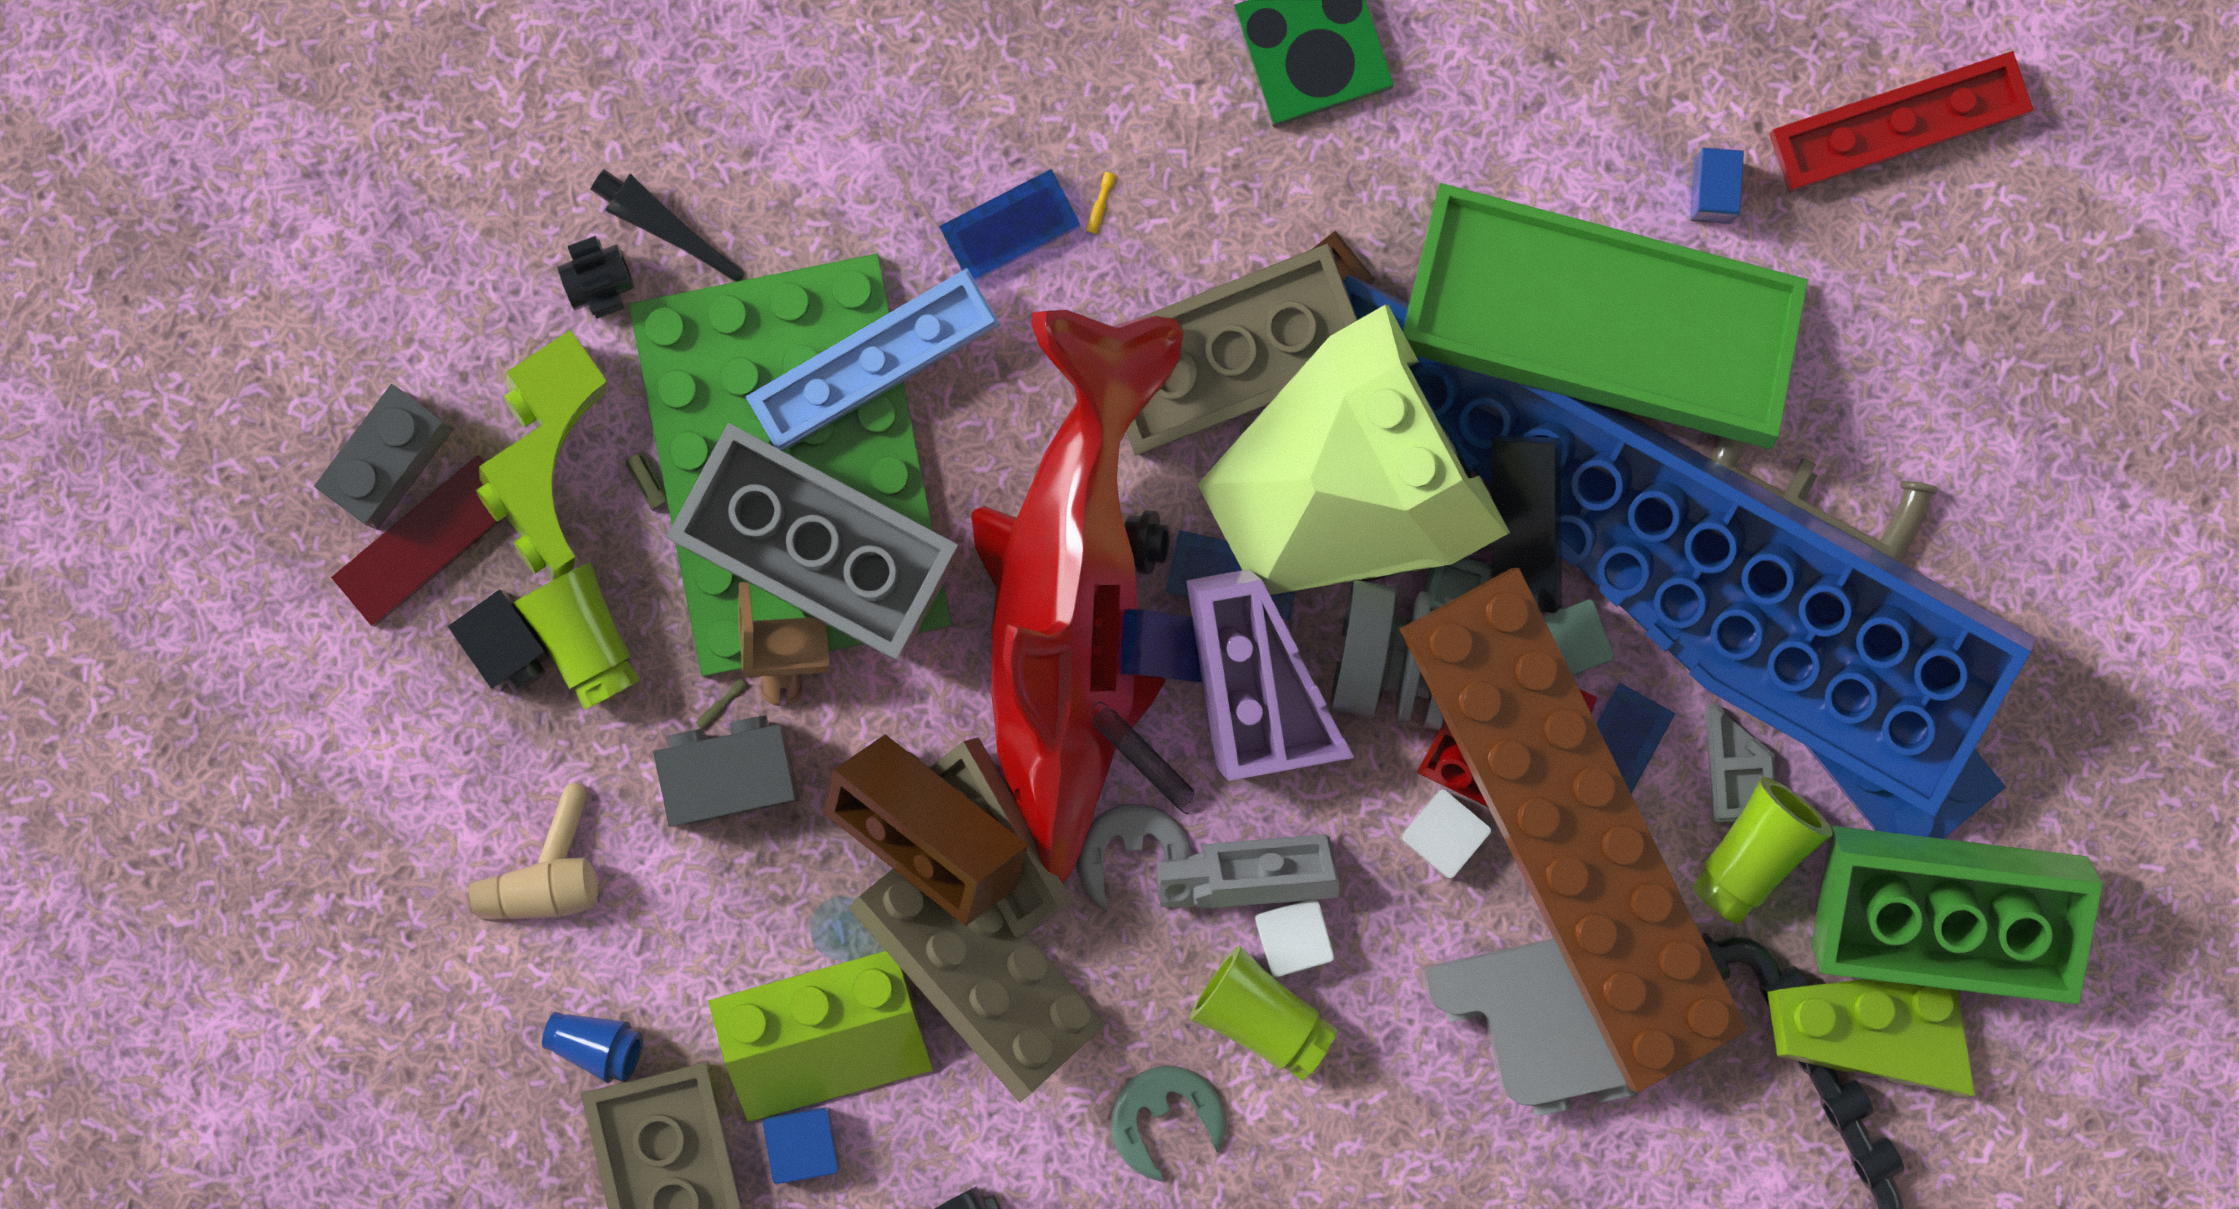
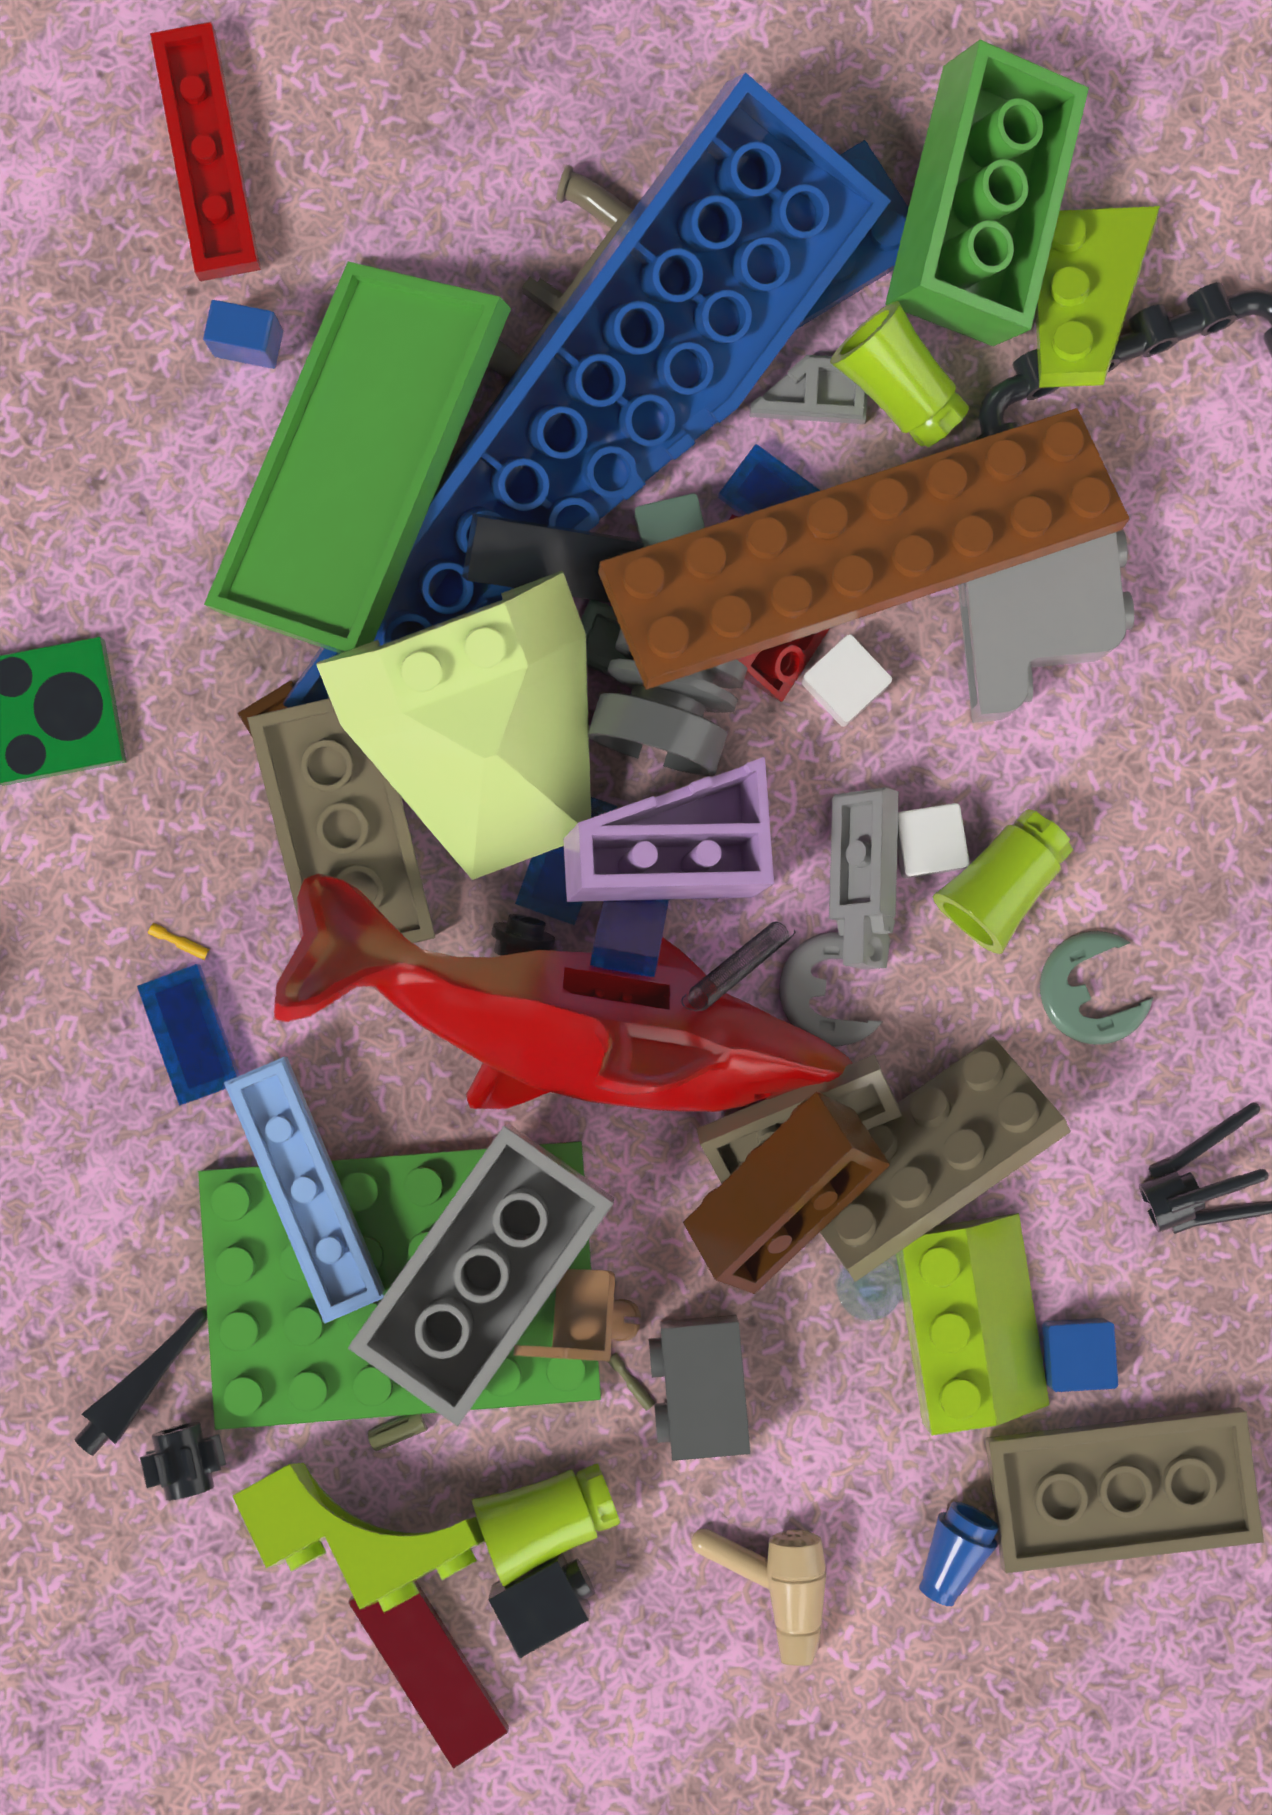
camera: 85 degrees left, 0 degrees up
dark grey brick [314,383,454,530] -> none

